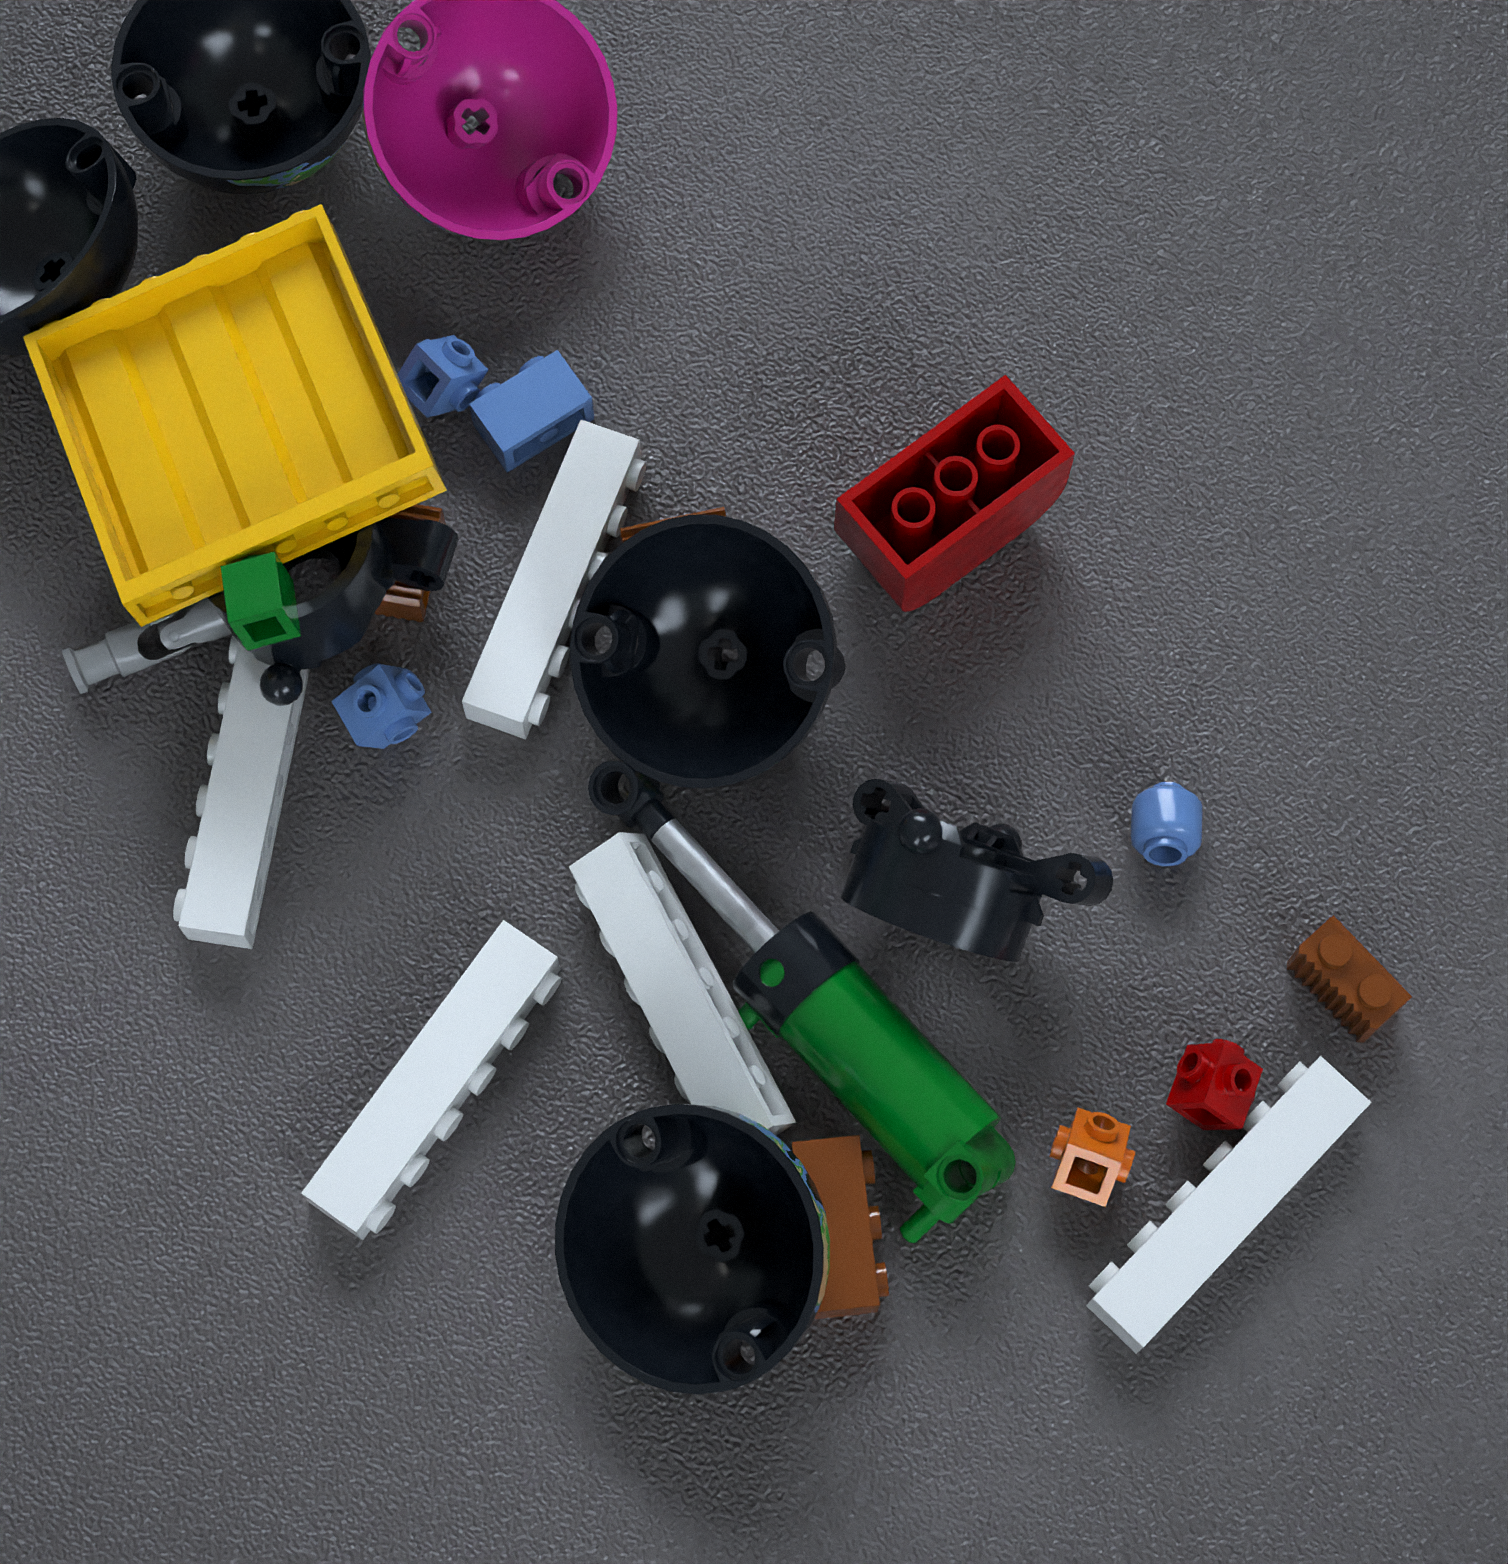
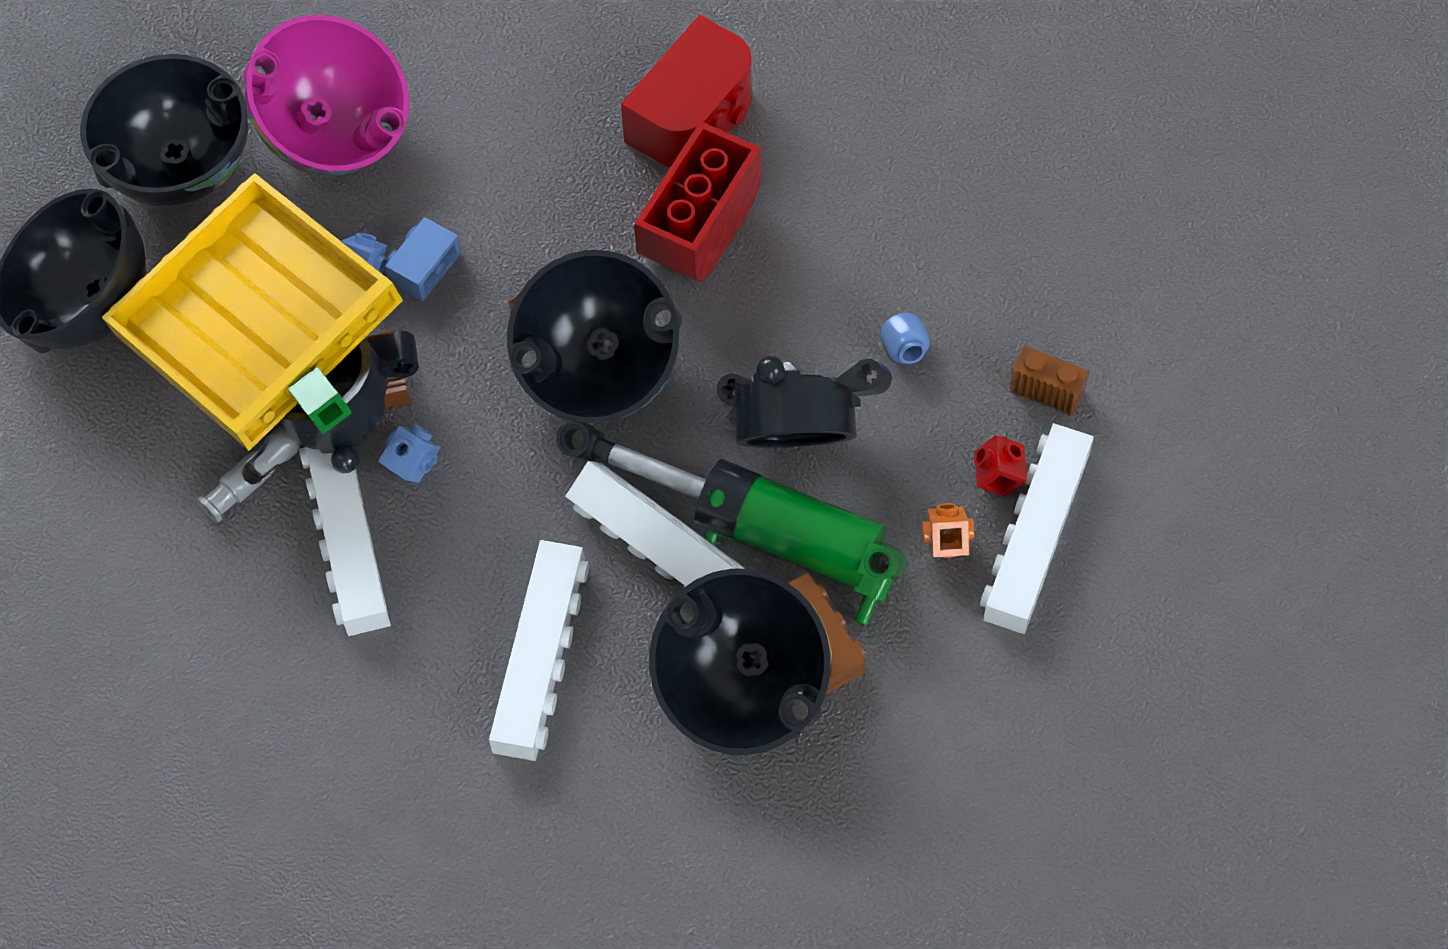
camera: 20 degrees left, 10 degrees down
white brick [462,419,647,740] -> none
none -> red brick [621,14,752,168]

